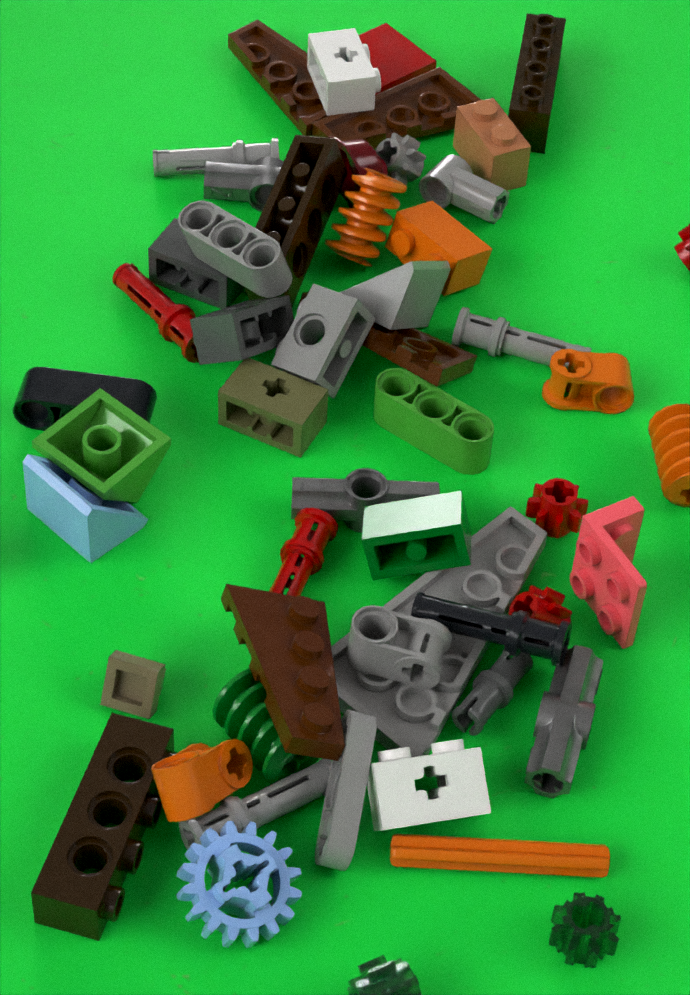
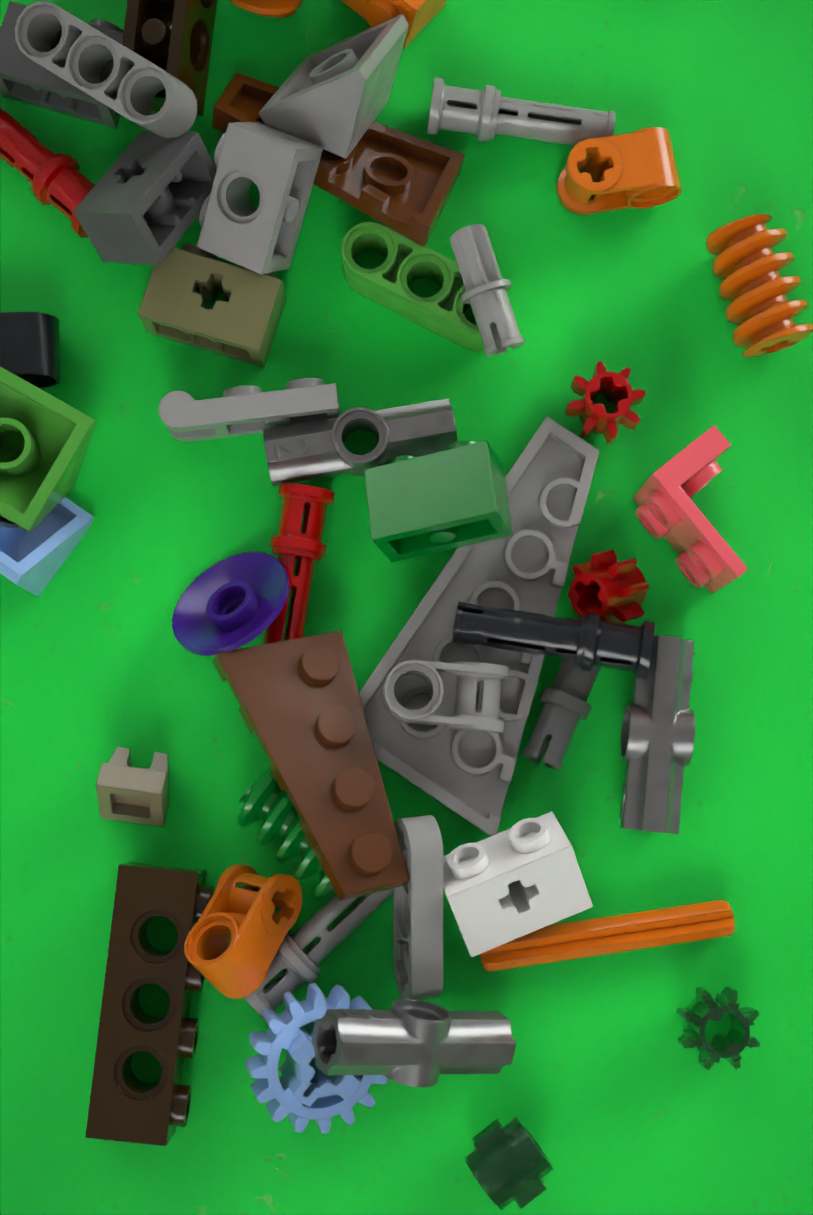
camera: 10 degrees left, 35 degrees up
none -> light grey plate [158,378,340,442]
none -> dark purple dish [172,552,290,656]
none -> flat silver piece [311,998,516,1087]
none -> light grey axle [450,224,525,357]

